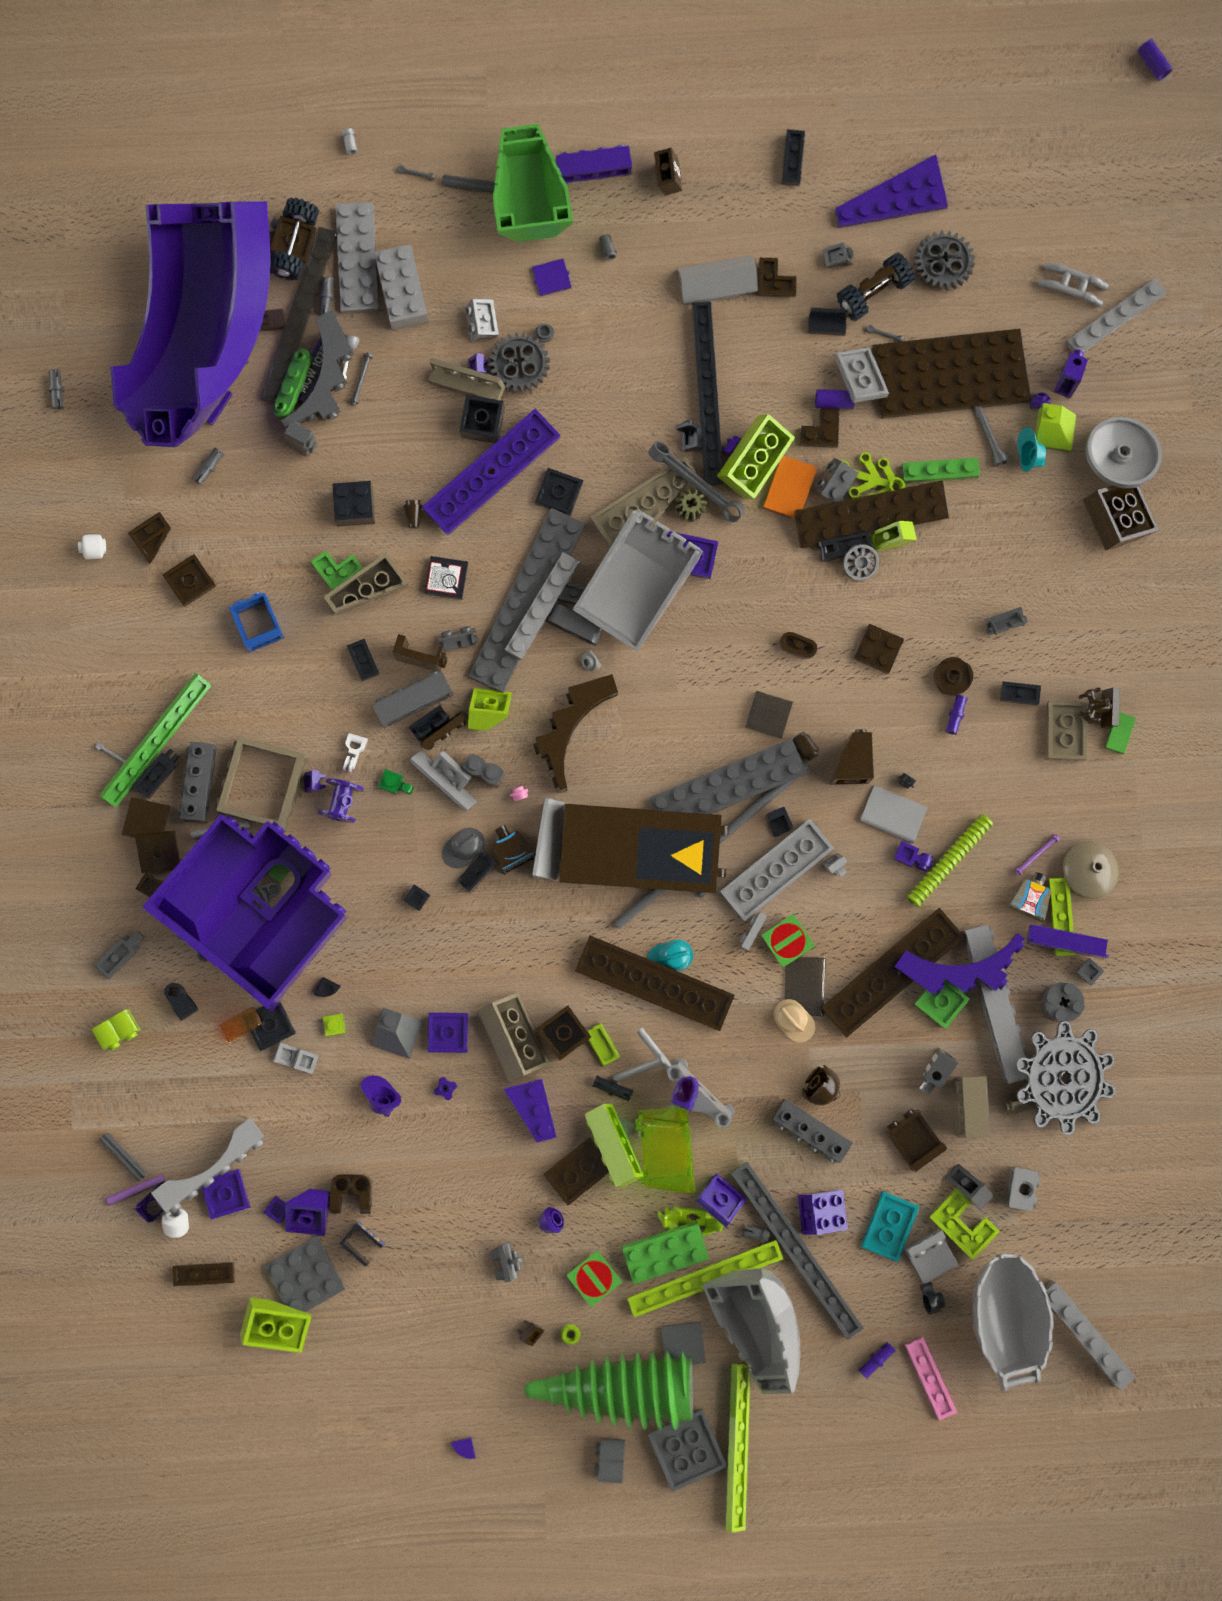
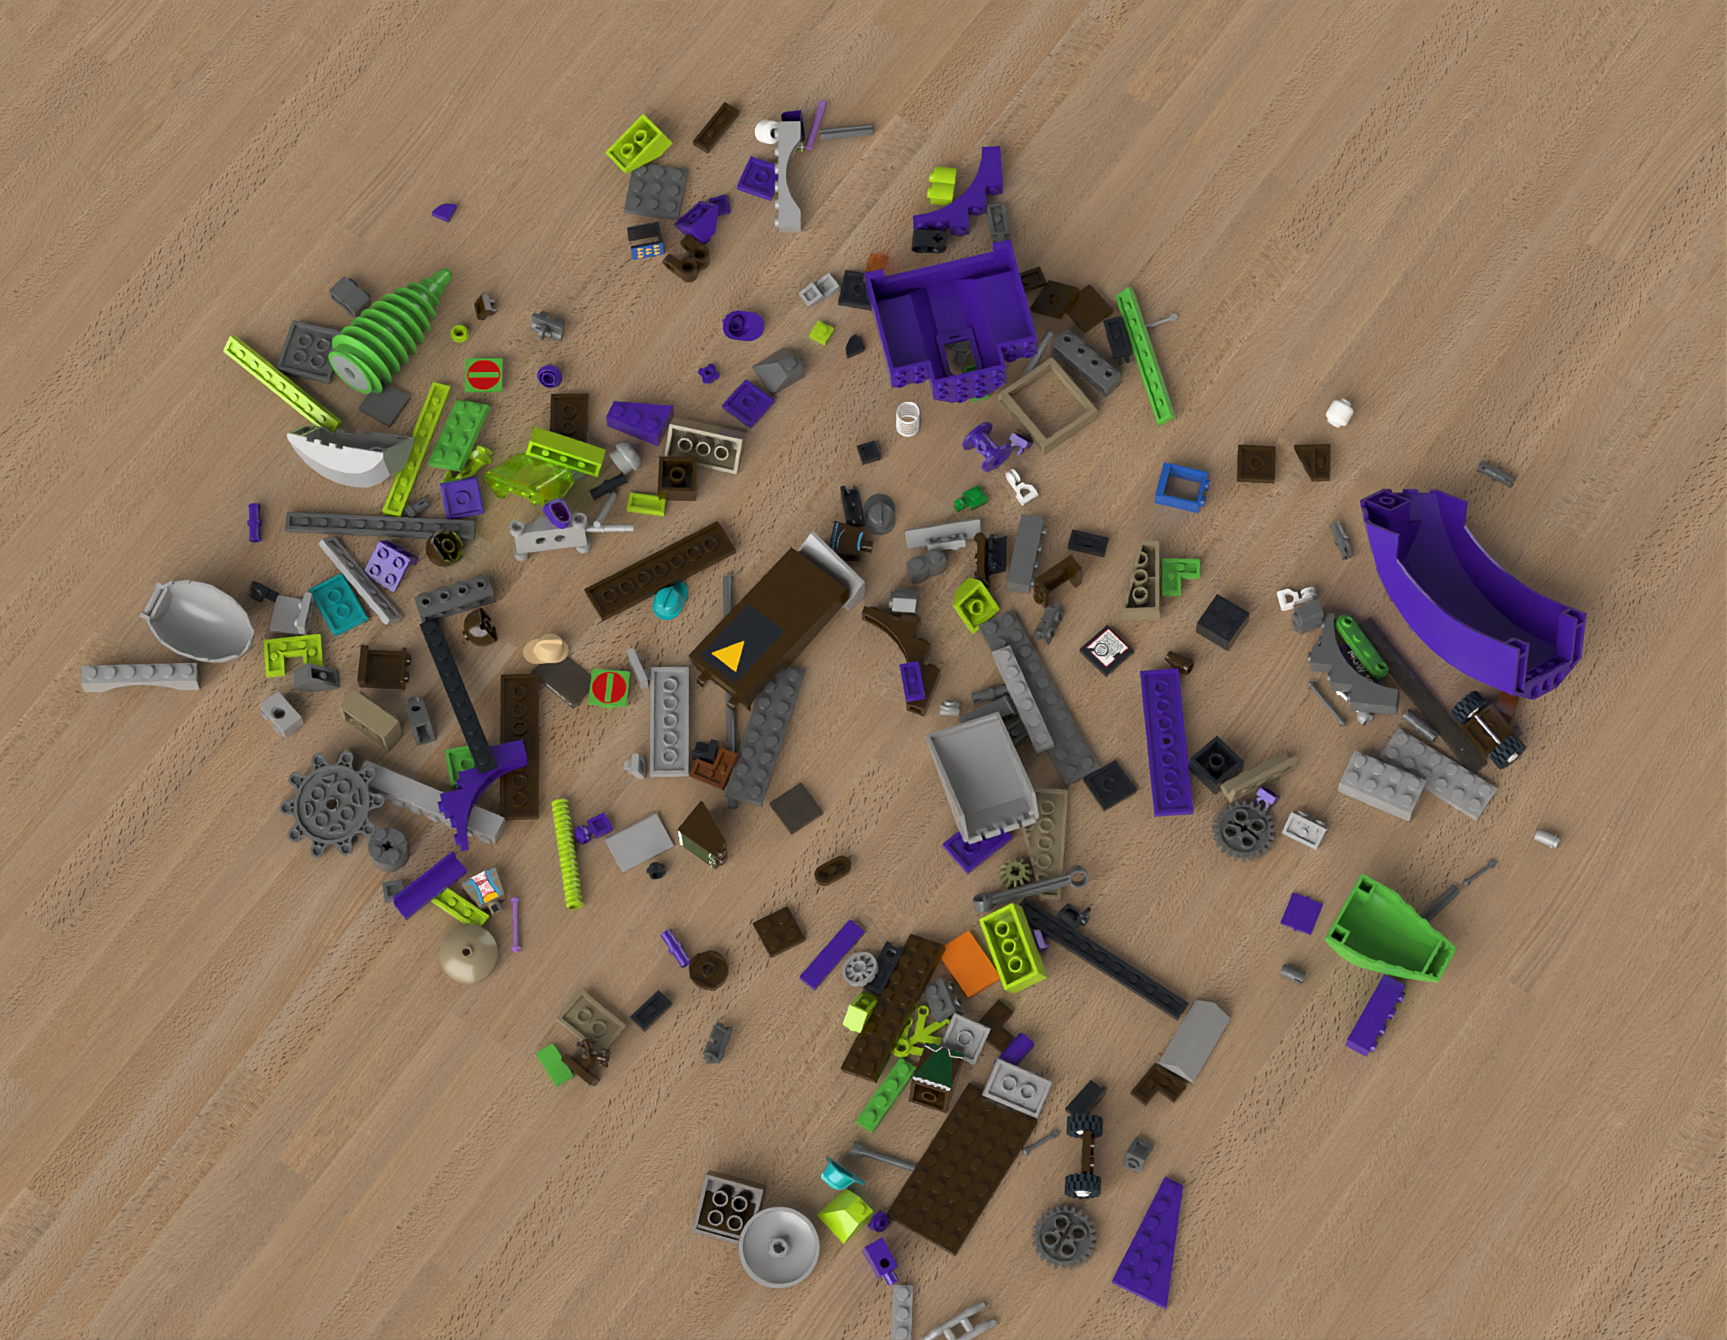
camera: 135 degrees right, 15 degrees down
dark brown plate [259,308,286,332] -> none
bright pink plate [509,786,528,801] -> none
dark grey plate [535,324,554,343] -> none
dark brown brick [654,147,682,196] -> none
black plate [781,129,805,186] -> none
dark brown brick [792,732,819,761] -> none
bright pink tile [904,1336,957,1421] -> none
none -> light grey plate [318,537,402,625]
none -> black plate [419,618,497,775]
none -> dark brown cylinder [425,528,464,567]
none -> light grey piece [610,442,641,475]
none -> reddish brown plate [689,747,740,791]
none -> dark purple tile [799,919,865,991]
none -> brick [889,588,918,613]
none -> white piece [896,402,920,437]
none -> dark purple plate [899,661,925,702]
none -> slope [909,1042,964,1113]
none -> dark purple arch [913,146,1003,236]
none -> light grey plate [940,1012,991,1065]
none -> dark grey pin [971,685,1010,704]
none -> white piece [1277,587,1317,611]

